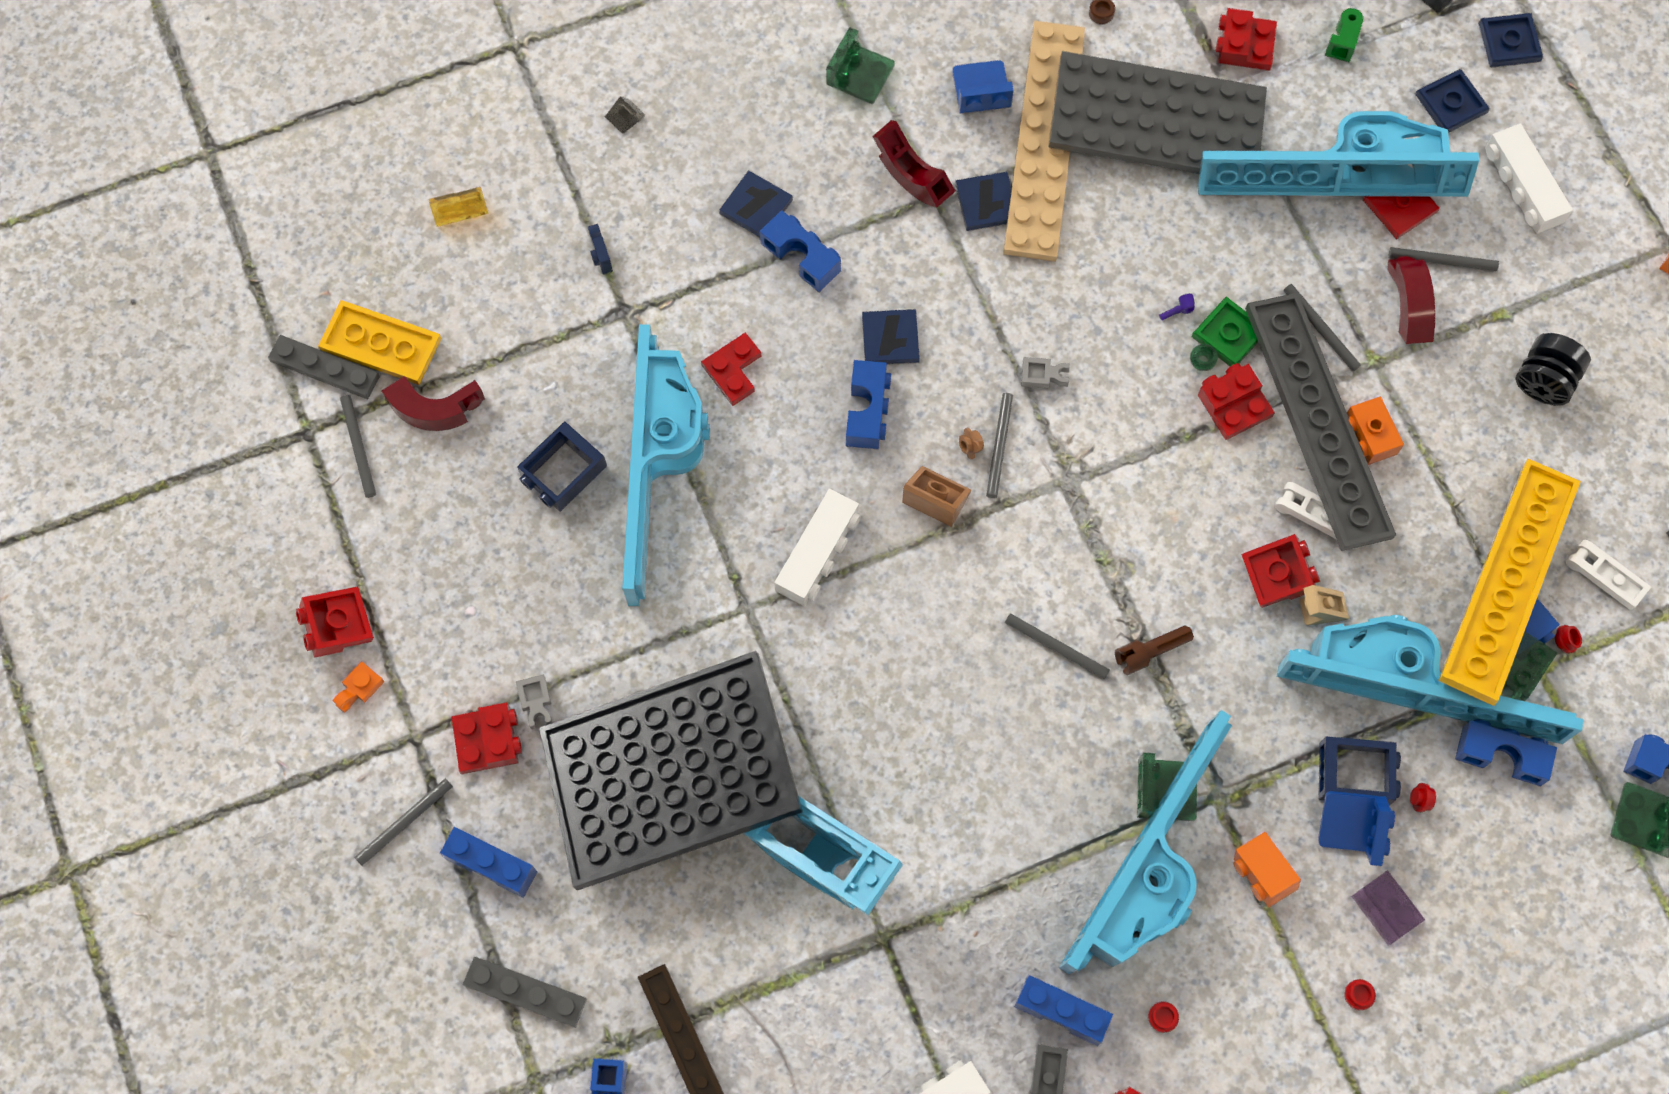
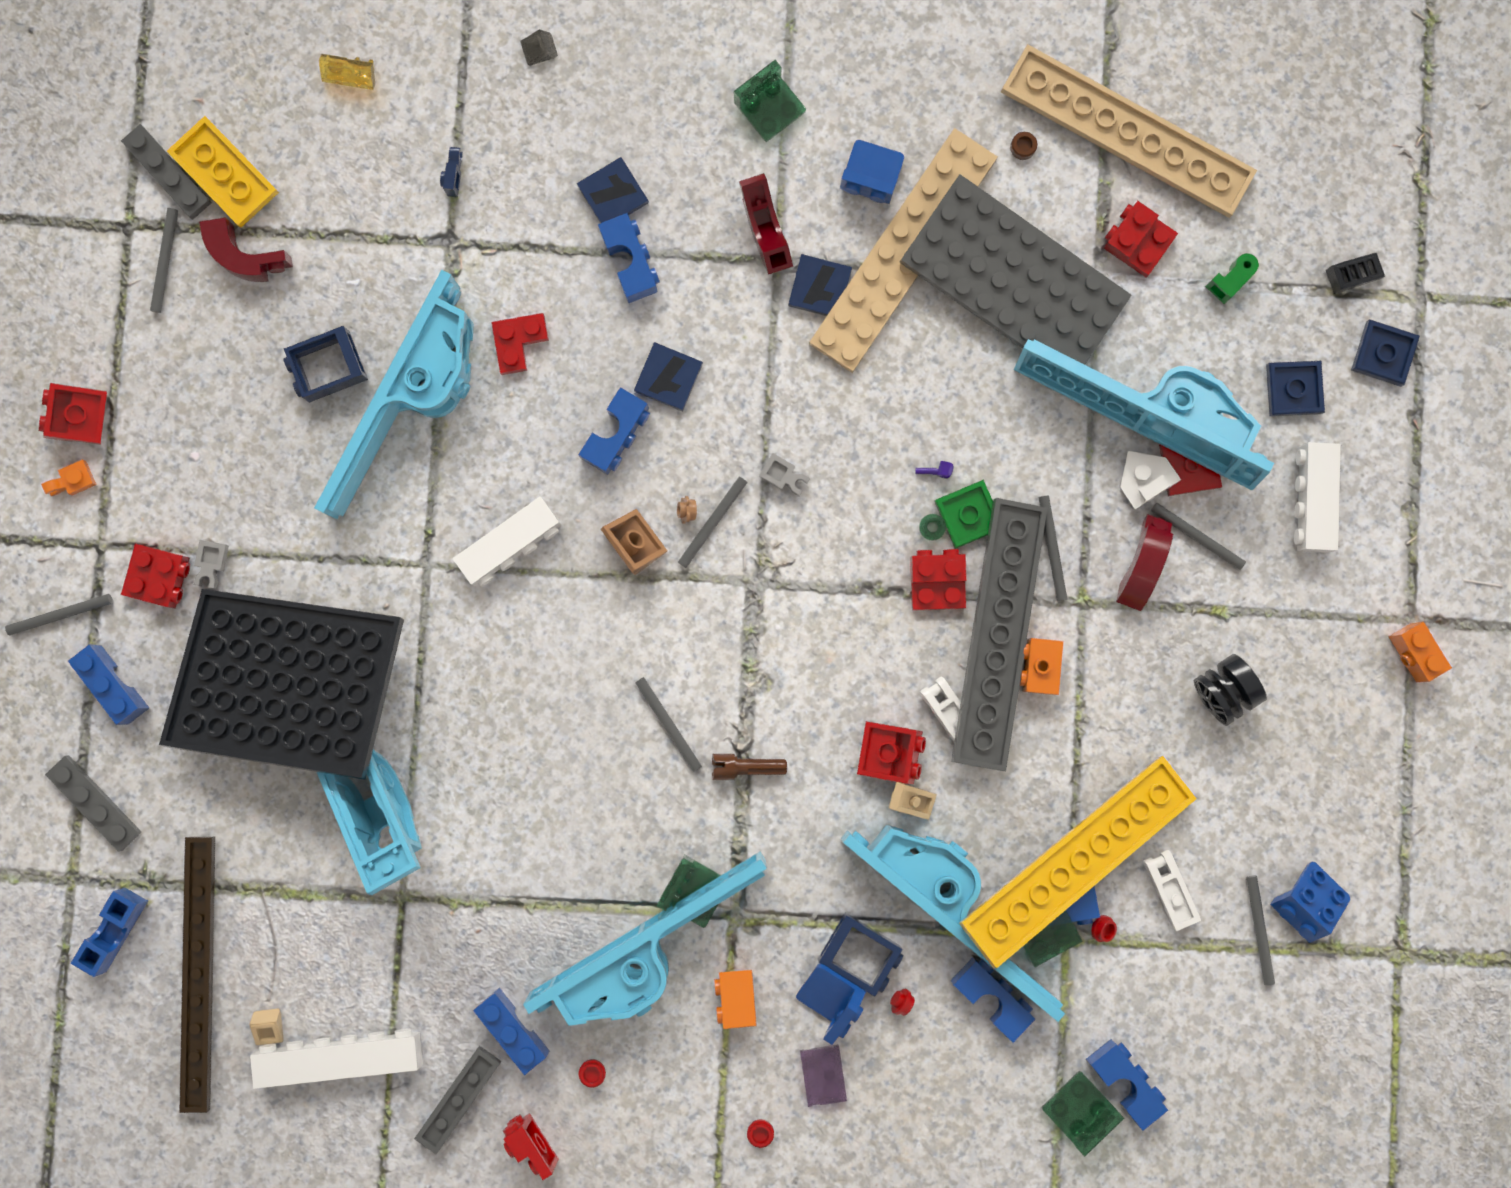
camera: 25 degrees right, 15 degrees up
none -> white plate [1120,451,1181,510]

